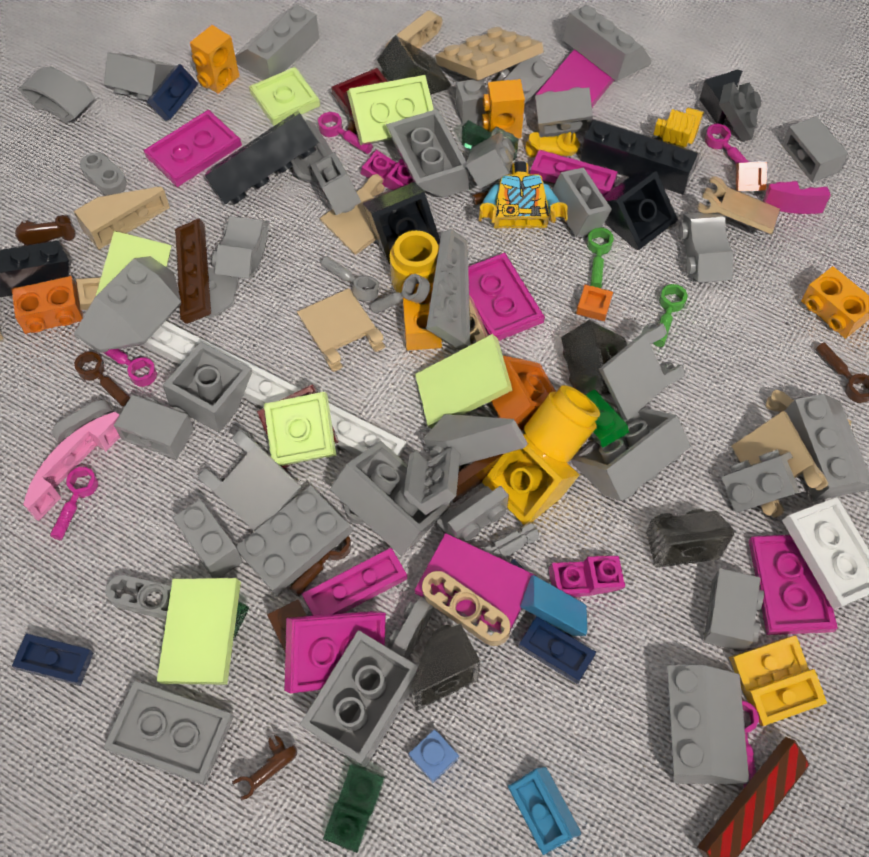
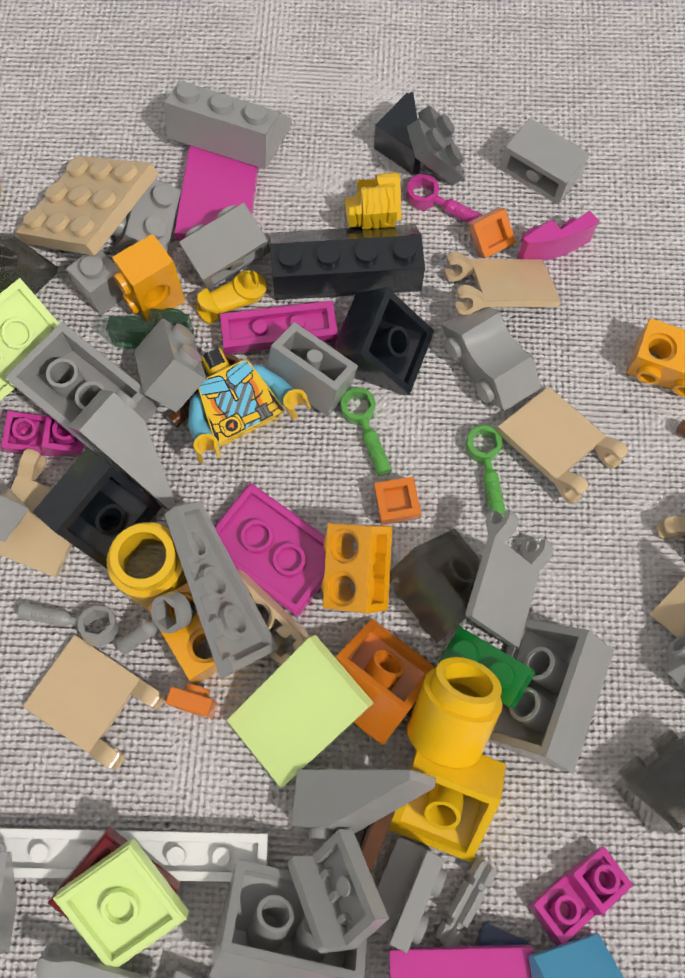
camera: 30 degrees left, 10 degrees up
none -> light grey slope [68,389,176,510]
none -> orange plate [165,683,218,720]
none -> light orange brick [321,523,392,614]
none -> tan flag [496,386,628,504]

